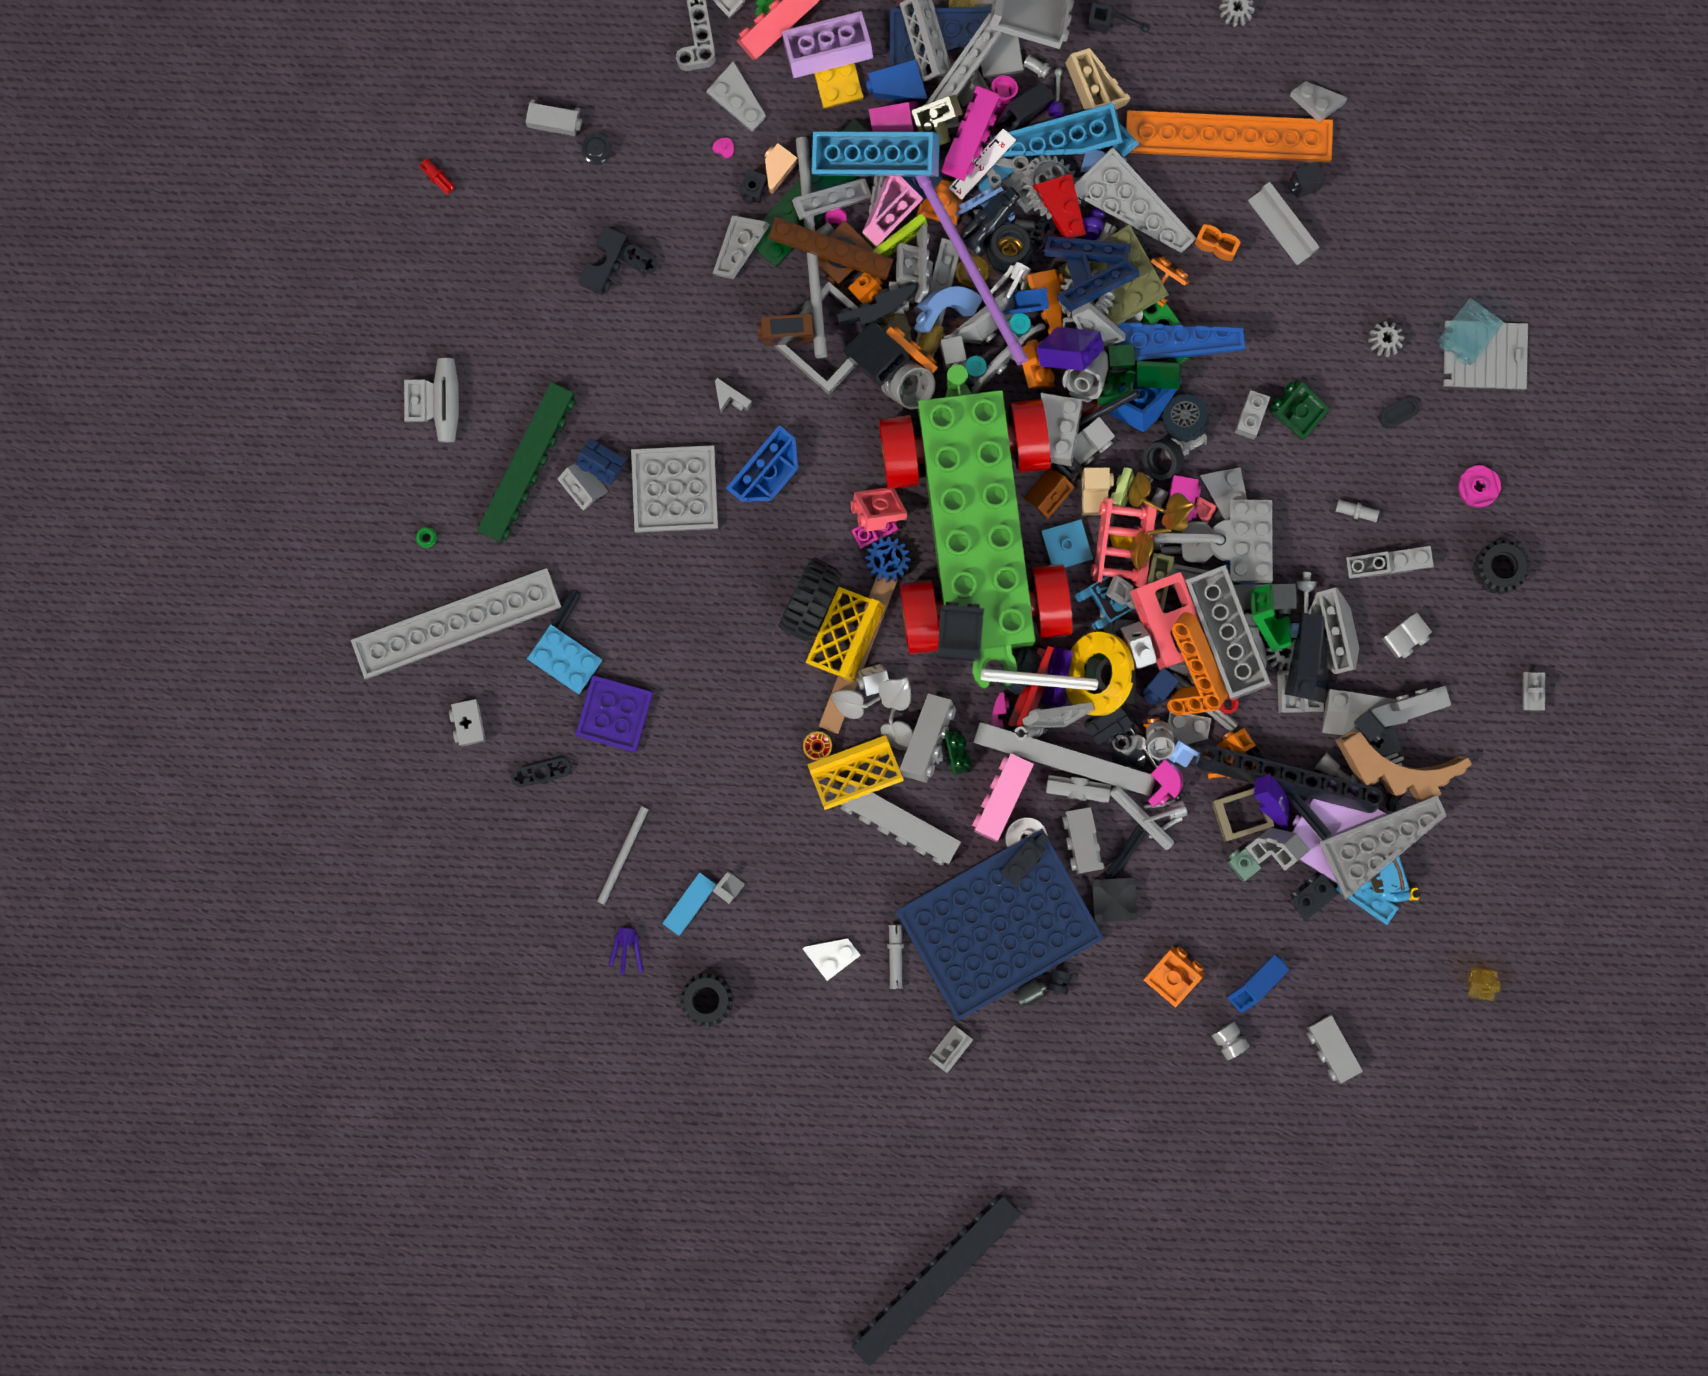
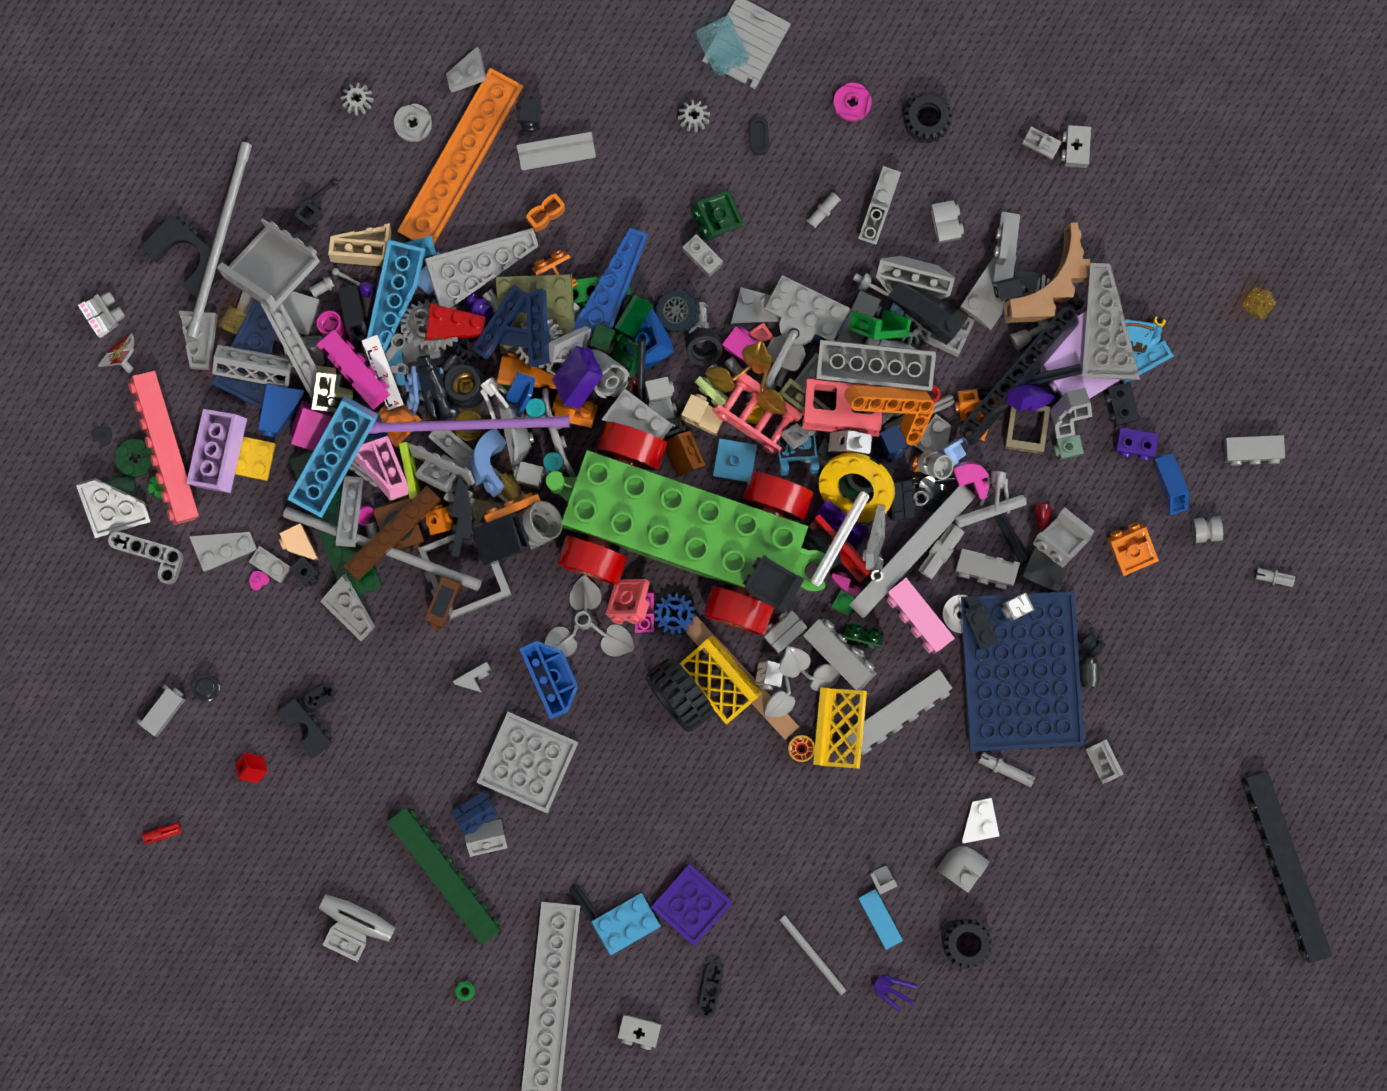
camera: 65 degrees left, 0 degrees up
none -> red panel [235,752,268,783]
none -> light grey plate [249,546,290,583]
none -> light grey plate [394,104,432,142]
none -> light grey plant [545,575,634,657]
none -> light grey brick [763,610,807,654]
none -> green plate [831,590,855,616]
none -> light grey brick [936,846,989,893]
none -> brick [1002,593,1034,621]
none -> dark red cone [1033,503,1052,531]
none -> light grey panel [1033,508,1095,568]
none -> light grey brick [1061,125,1091,168]
none -> dark purple brick [1115,428,1158,461]
none -> light grey axle [1255,567,1295,587]

